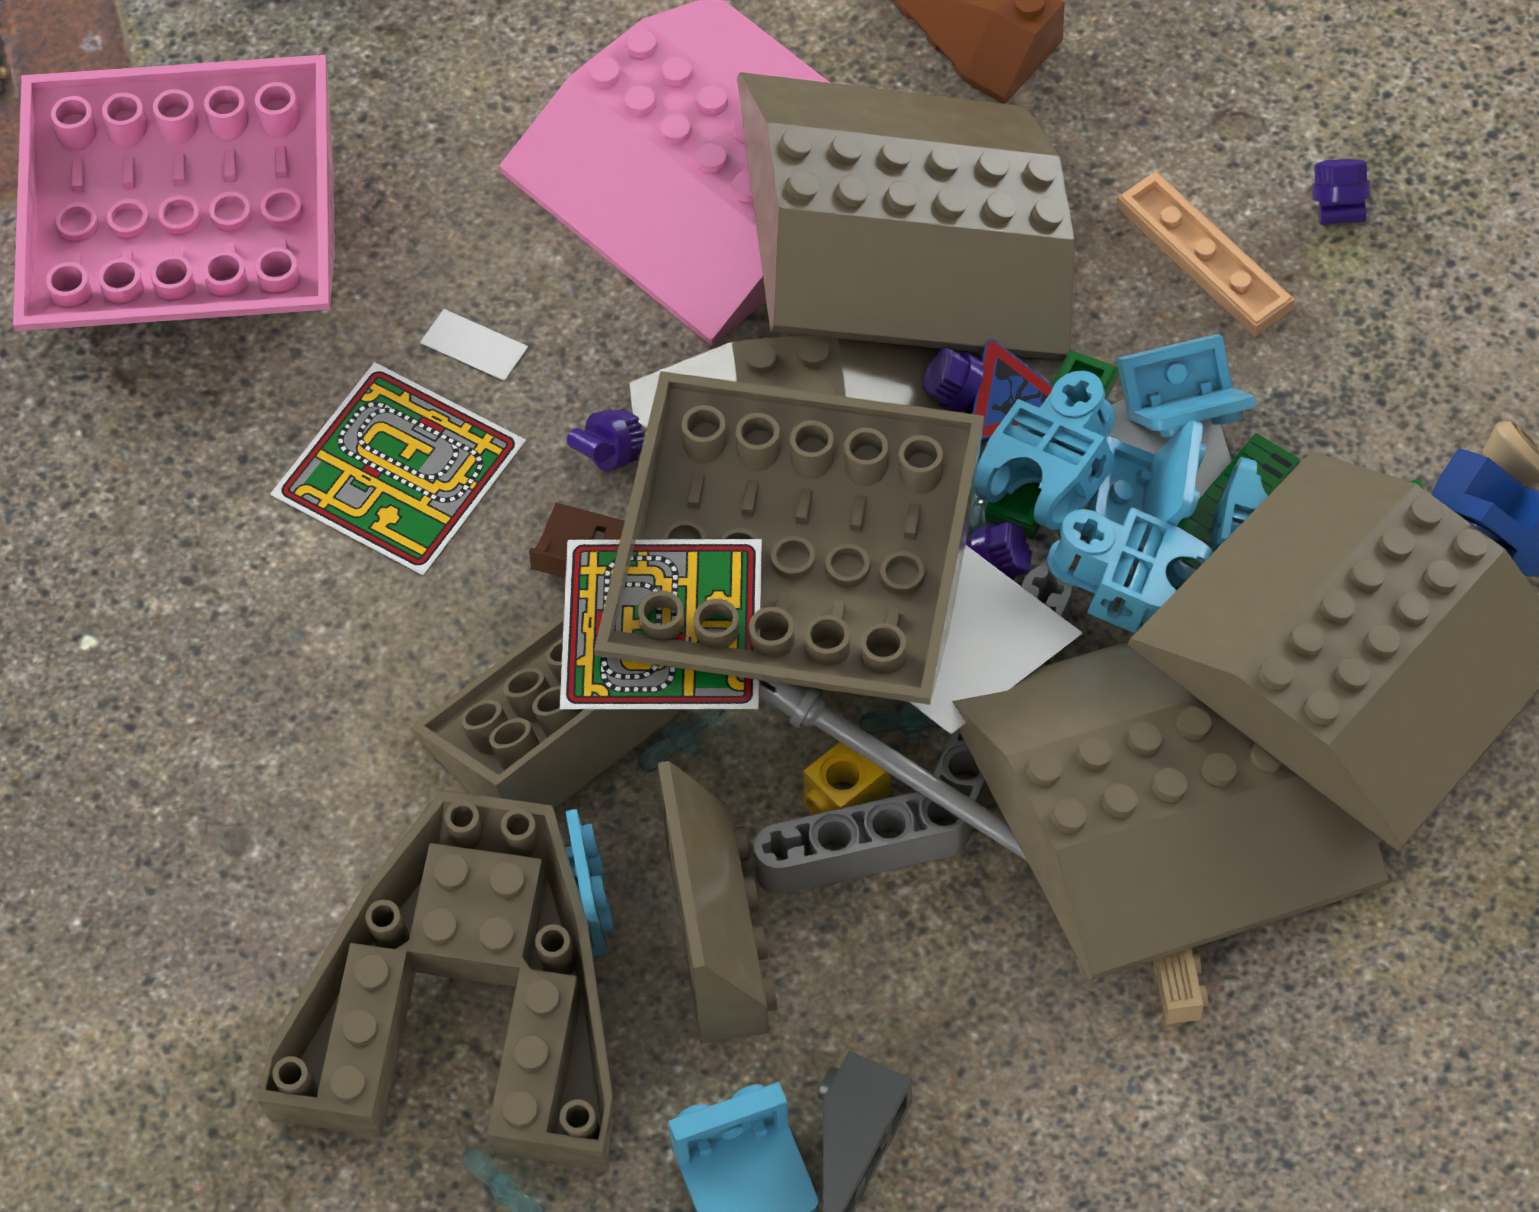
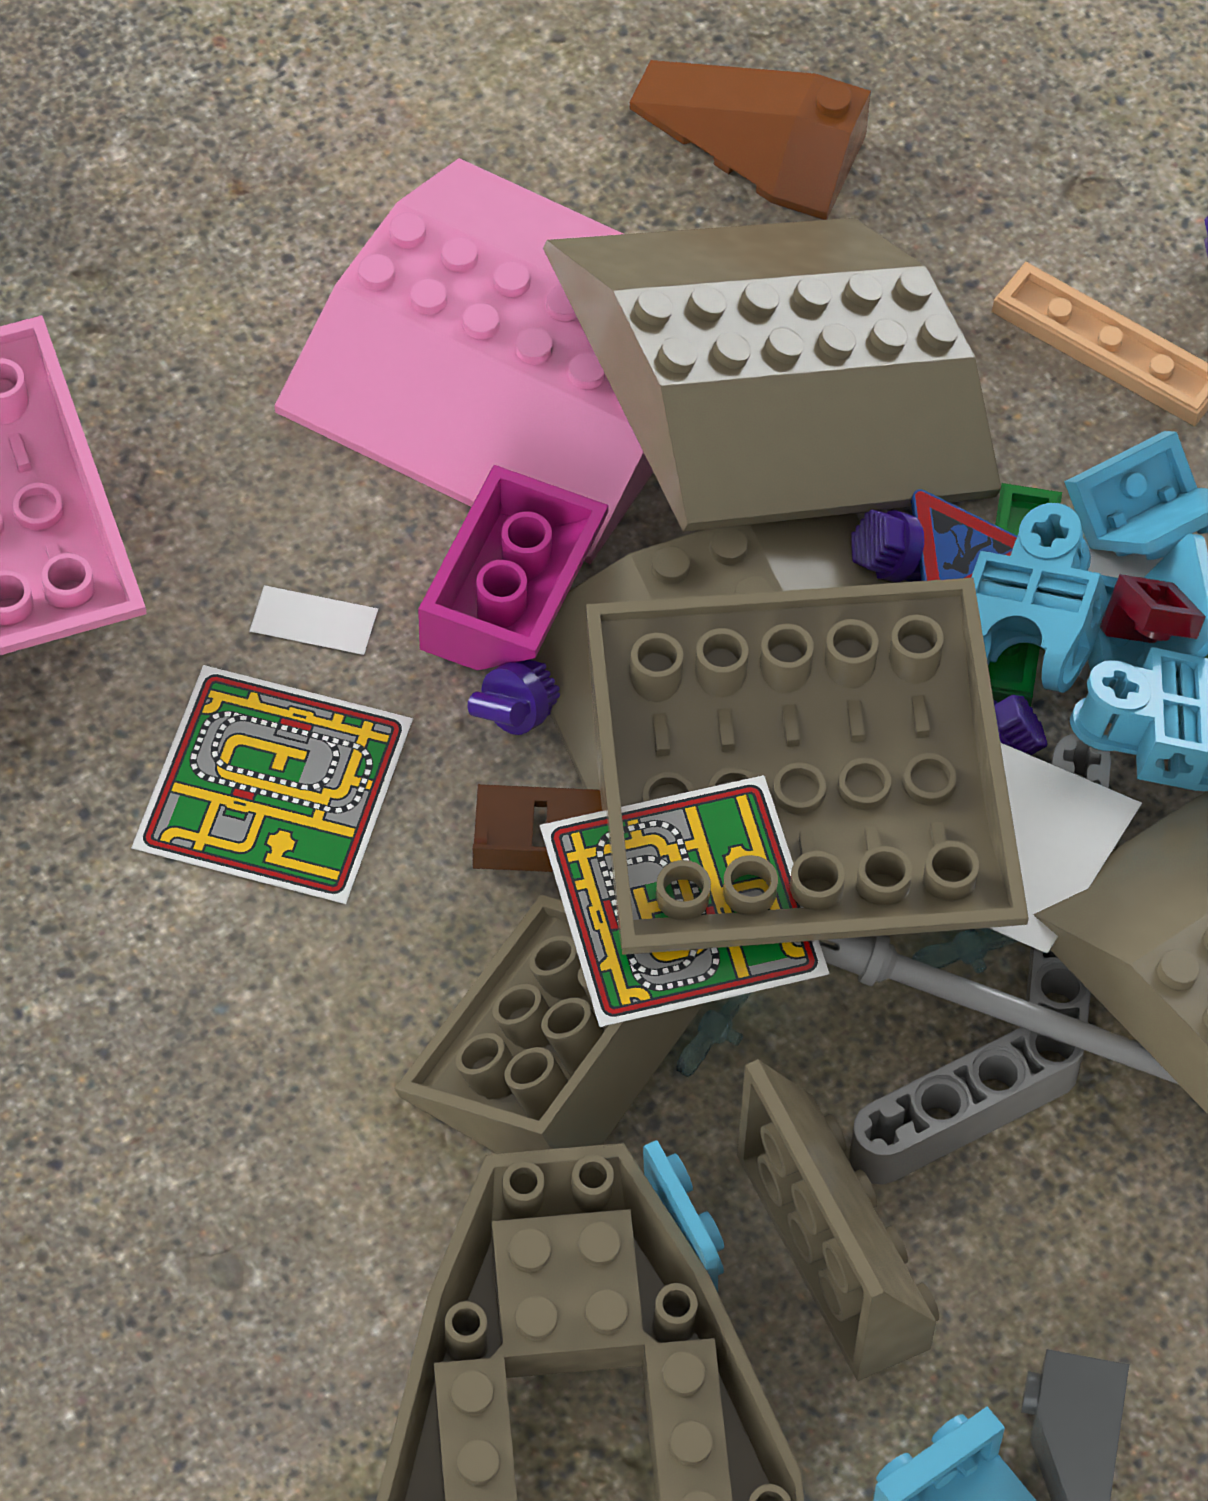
camera: 20 degrees left, 0 degrees up
yellow brick [803,742,891,815] -> none
none -> dark pink slope [418,465,609,671]
none -> dark red bracket [1100,574,1206,643]

